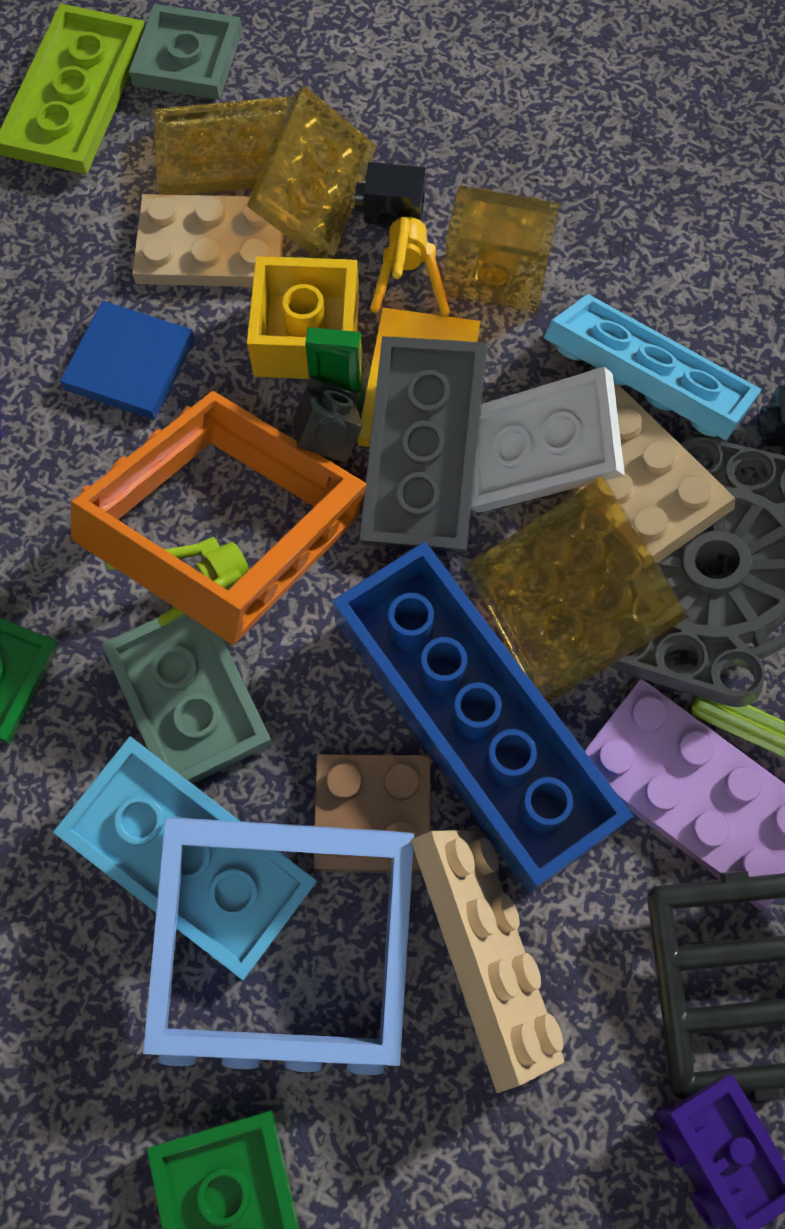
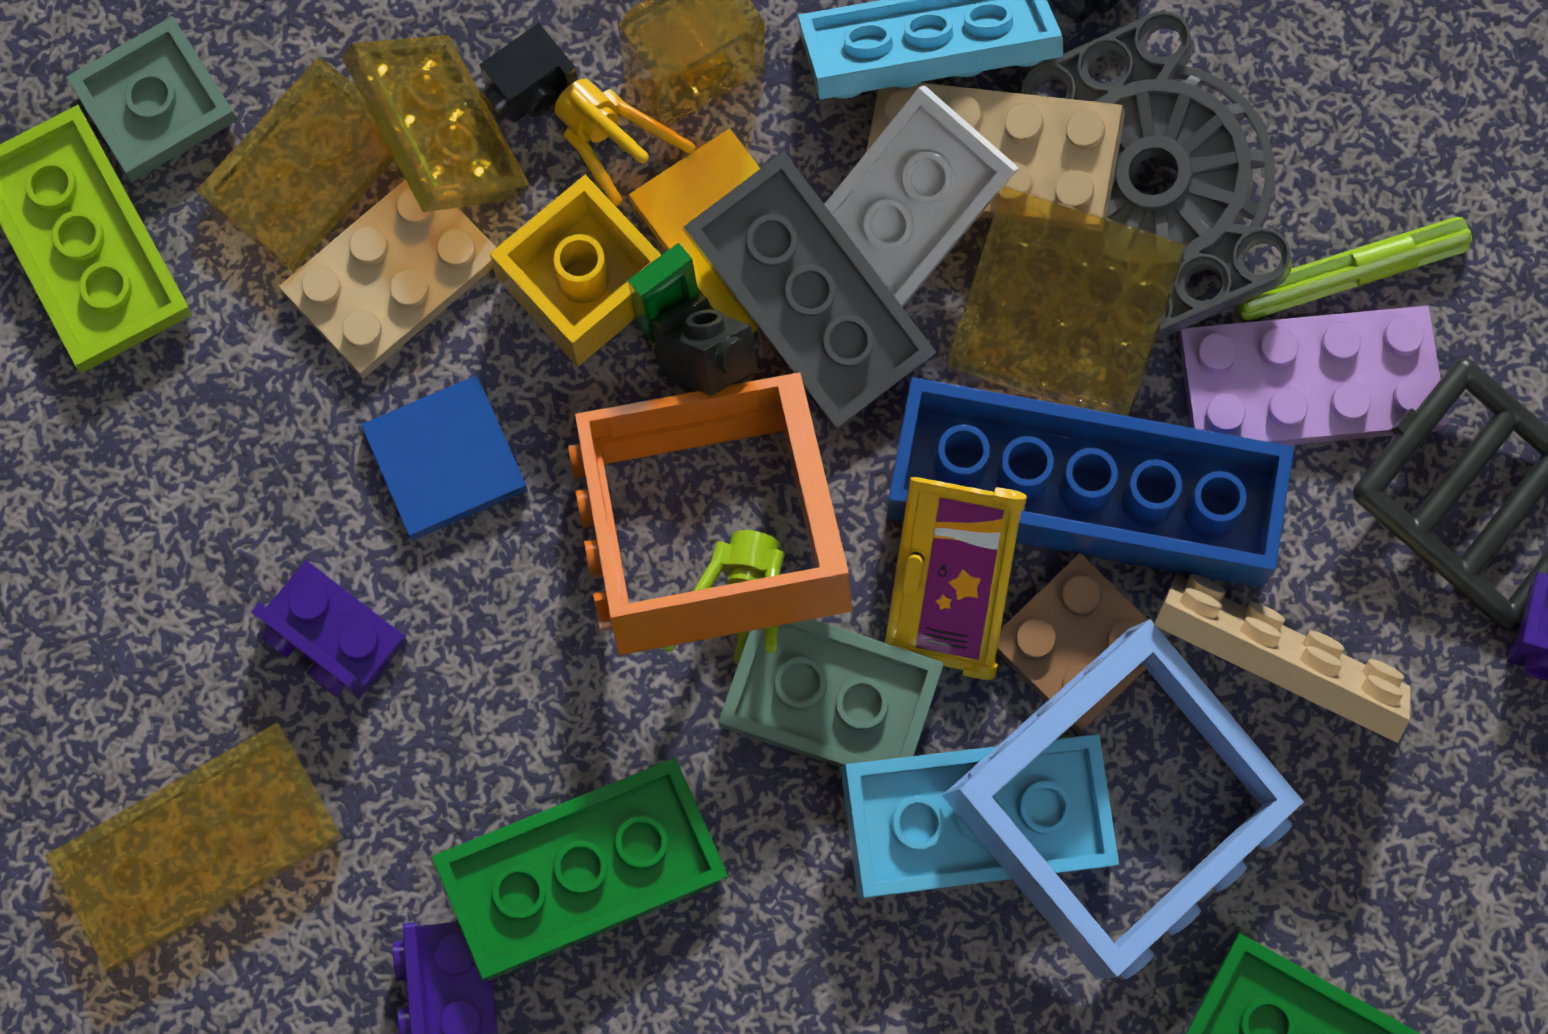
camera: 45 degrees left, 5 degrees up
none -> door [885,477,1027,680]

